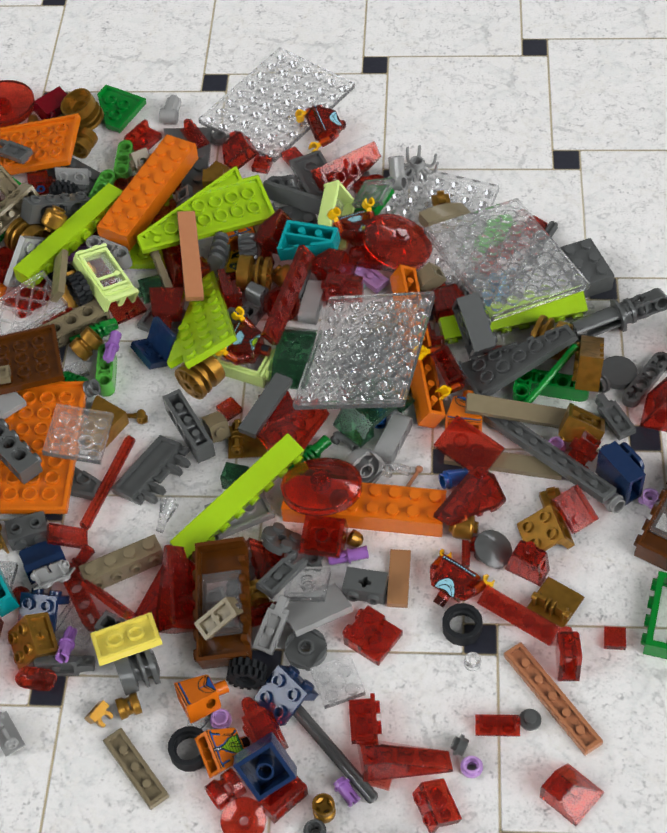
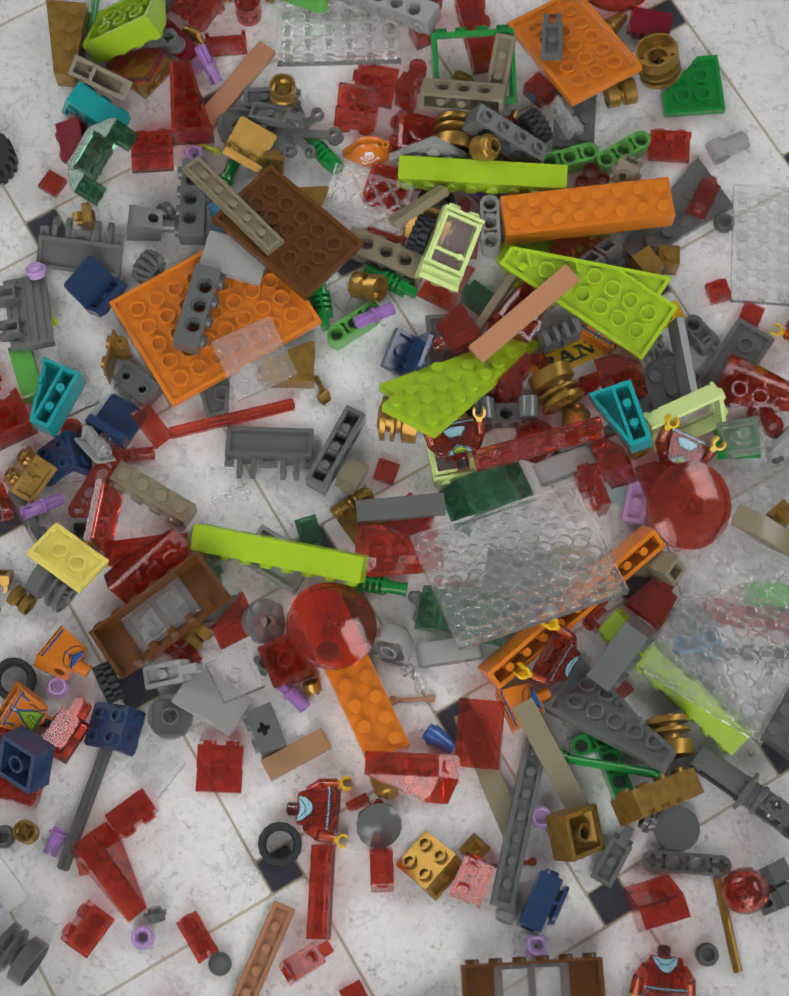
camera: 50 degrees right, 20 degrees up
dark grey bush [83,379,101,397] -> none
dark tan hinge [194,597,243,641] -> none
clear red torso [222,131,259,170] -> none
dark grey gear [238,232,258,261] -> none
dark grey hinge [256,551,308,599] -> none
pearl gold hinge [527,576,585,629] -> none
clear red brick [568,430,602,466] -> none

